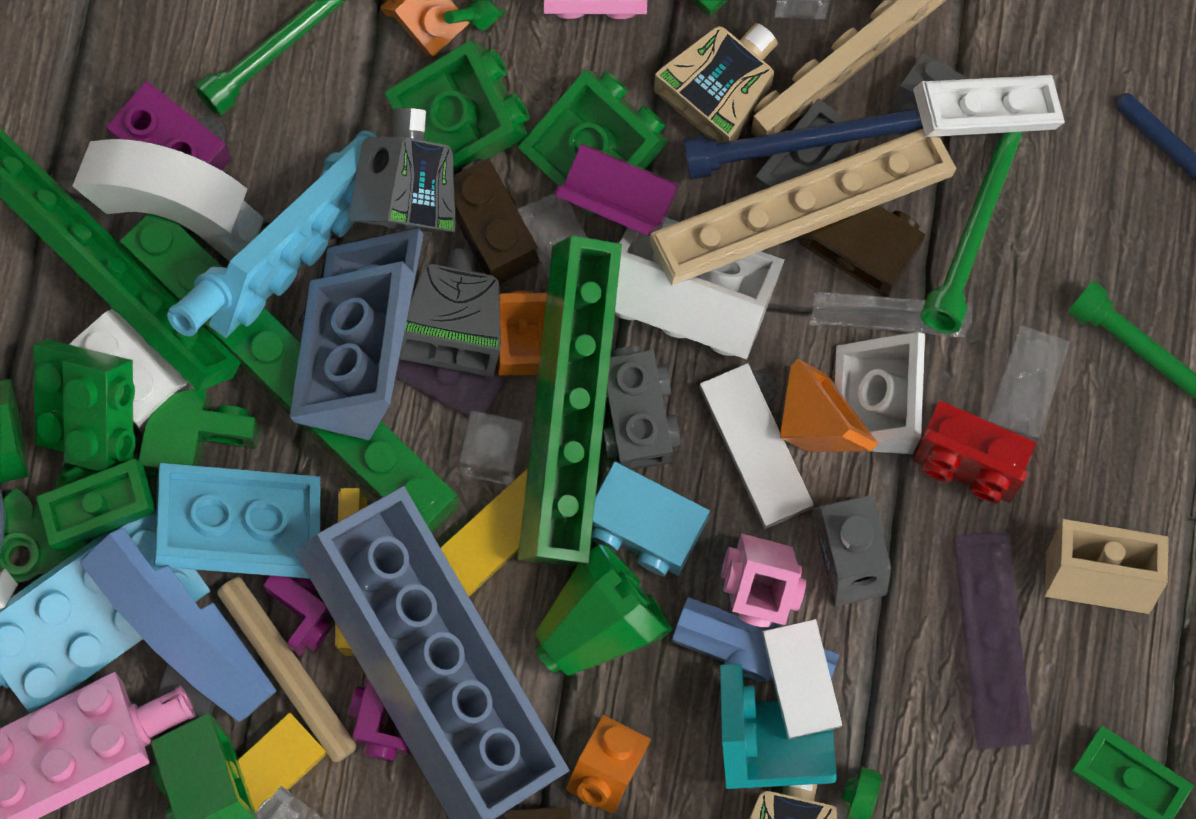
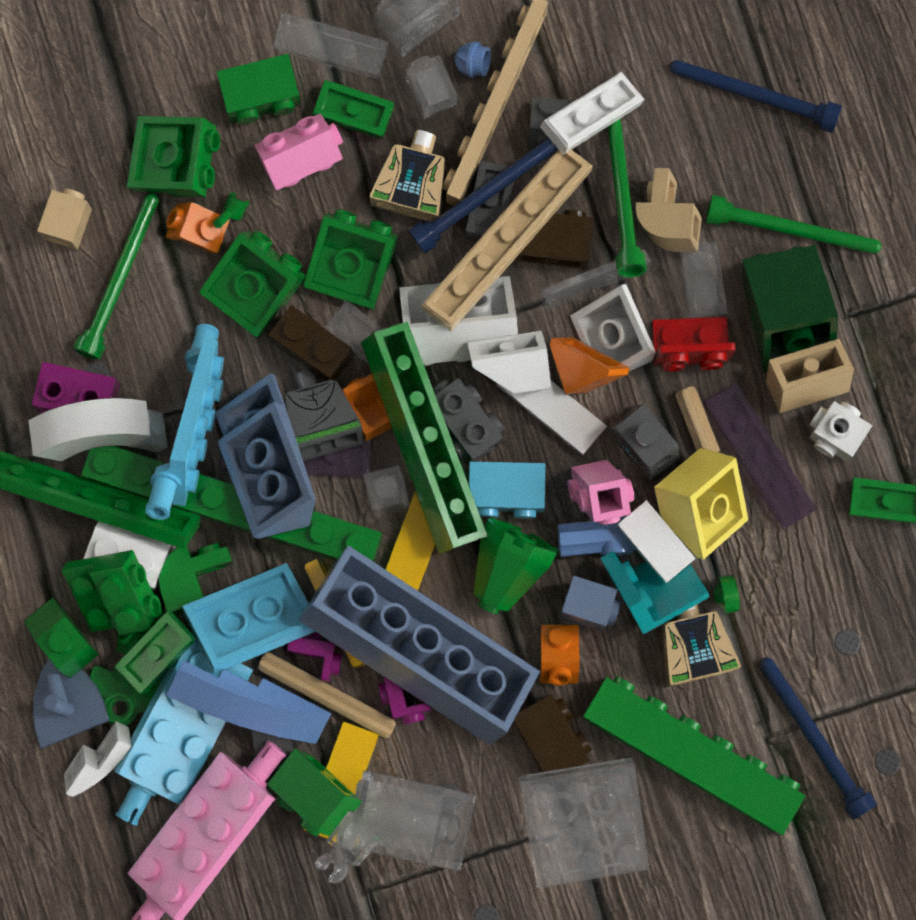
camera: 25 degrees left, 5 degrees up
dark grey torso [348,108,455,232] -> none
magenta panel [554,143,680,236] -> none
none -> white slope [467,331,551,394]
none -> sand blue brick [559,575,622,632]
none -> tan brick [636,168,702,252]
none -> light yellow slope [654,448,749,560]
none -> tan axle [675,386,720,453]
none -> dark green slope [742,245,838,373]
none -> white brick [809,401,873,462]

